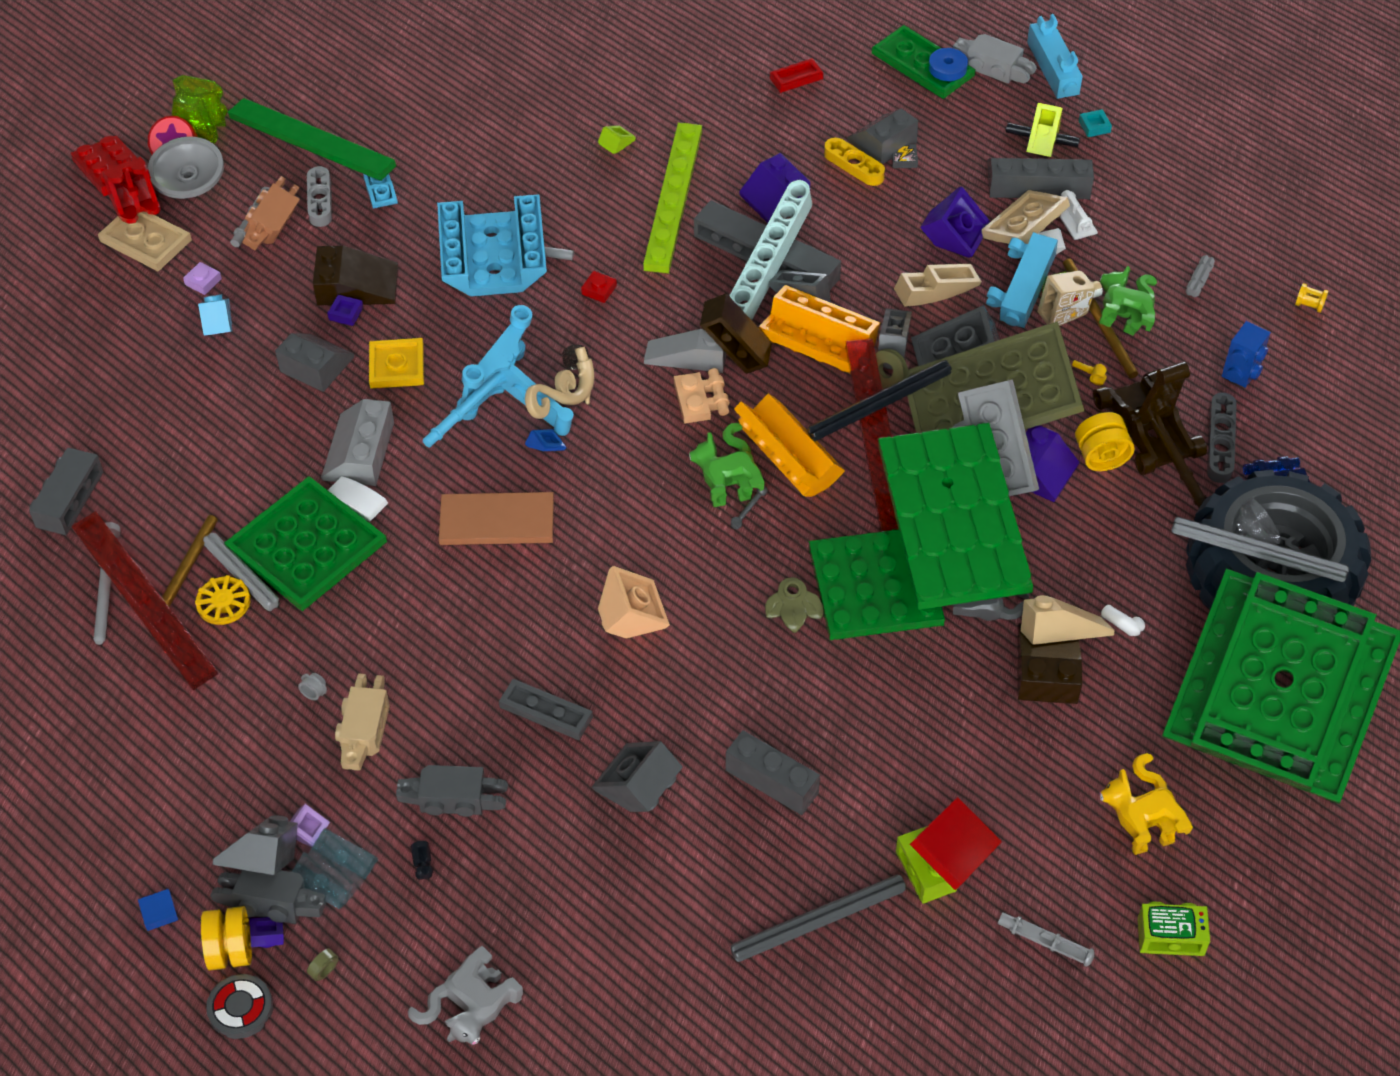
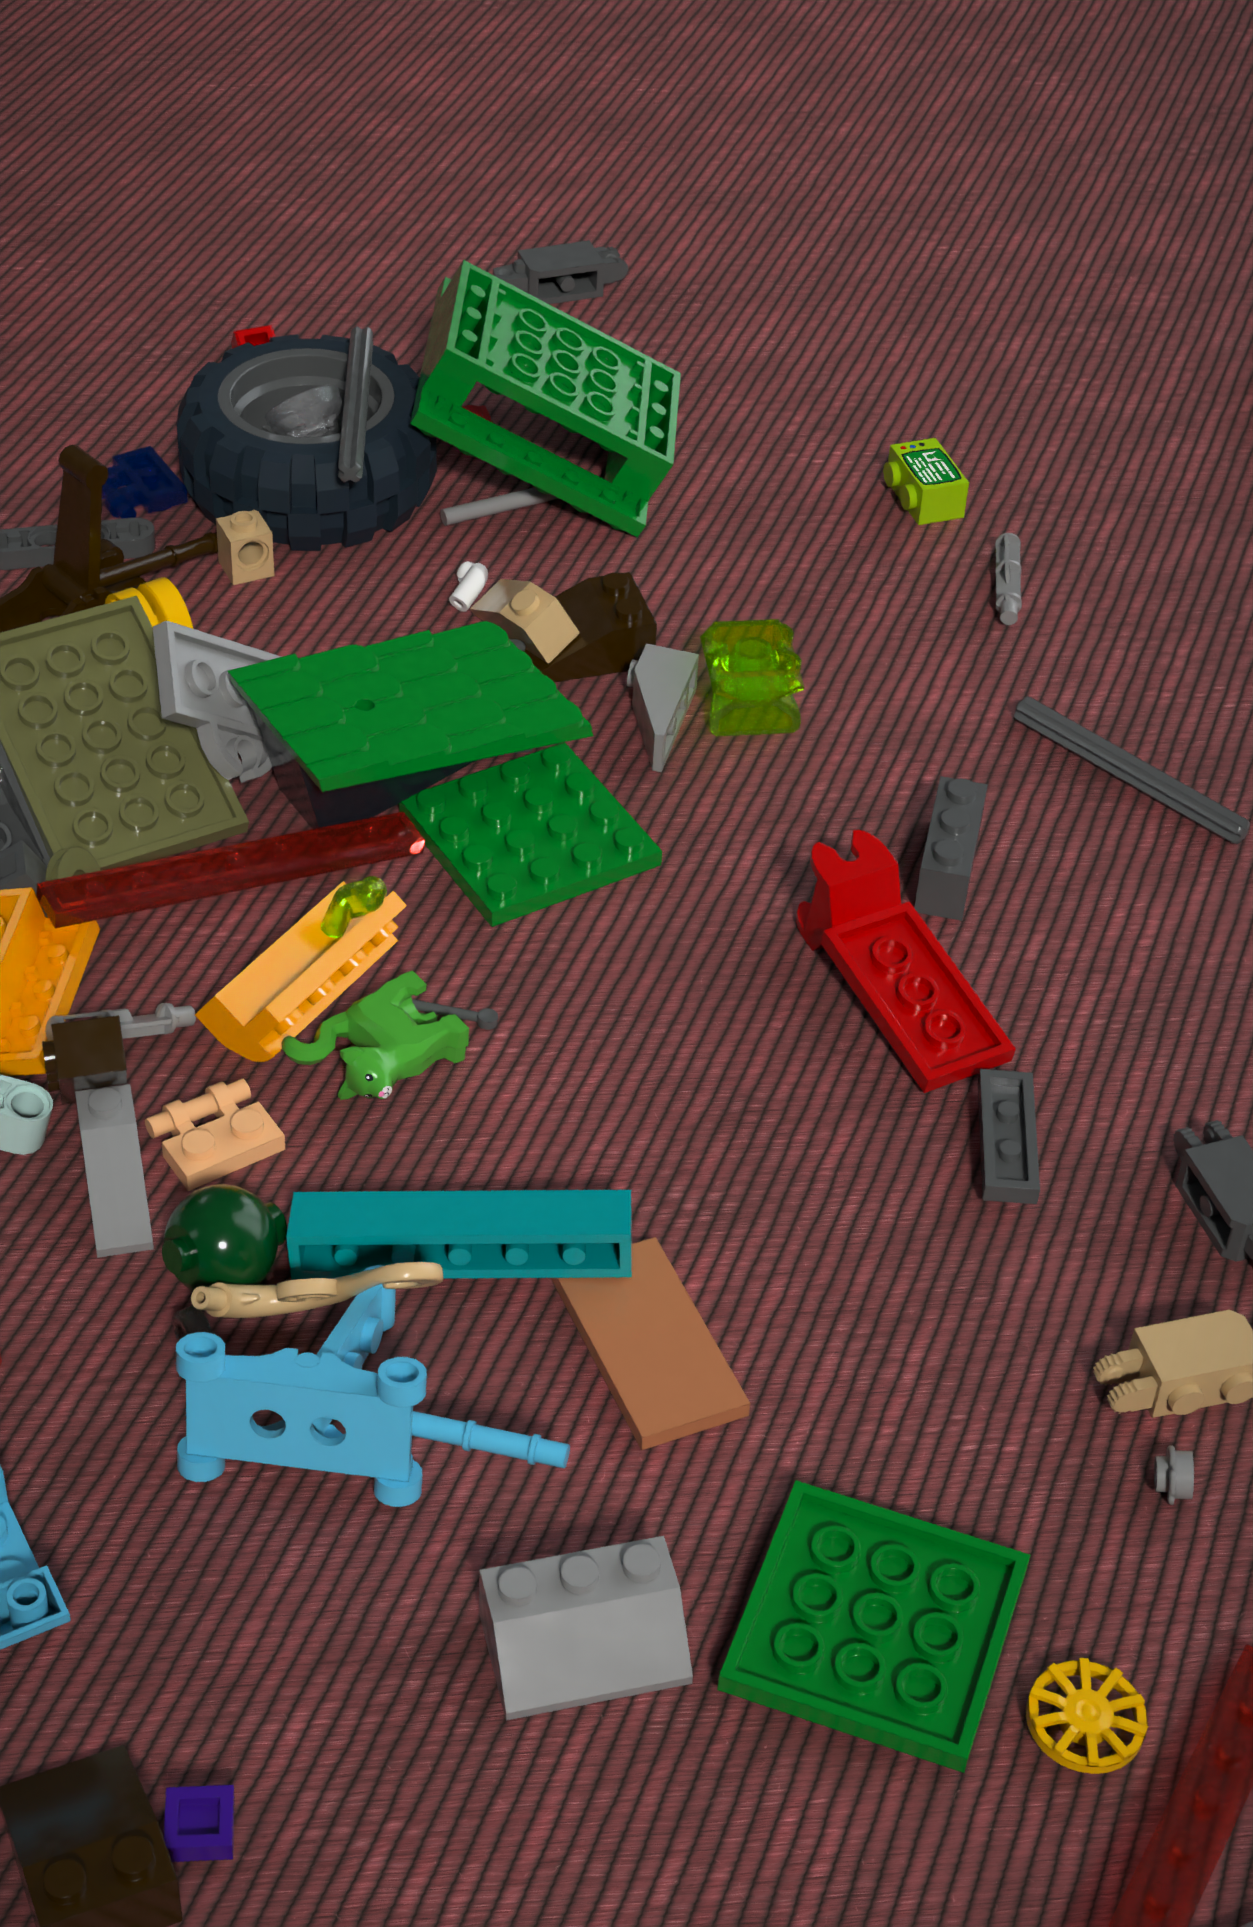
camera: 115 degrees left, 10 degrees down
pearl gold bar [158,515,218,610] -> none
light grey axle [203,532,279,611] -> none
dark grey slope [275,333,355,392] -> none
white slope [328,476,388,521] -> none
yellow plate [369,338,424,389] -> none
blue slope [525,429,566,451] -> none
dark grey slope [592,741,683,812] -> none
light nougat slope [598,566,670,638] -> none
olive plate [765,577,823,633] -> none
black axle [807,360,952,441] -> none
lime brick [896,826,957,904] -> none
red tile [910,797,1002,890] -> none
yellow animal [1100,753,1193,855] -> none
none -> light grey piece [45,1003,196,1041]
none -> dark green brick [162,1184,287,1291]
none -> tan brick [216,510,274,585]
none -> teal brick [286,1190,632,1279]
none -> clear neon green arm [320,876,387,938]
none -> light grey slope [627,643,699,772]
none -> clear neon green piece [700,619,805,736]
none -> red hinge [796,830,1016,1093]

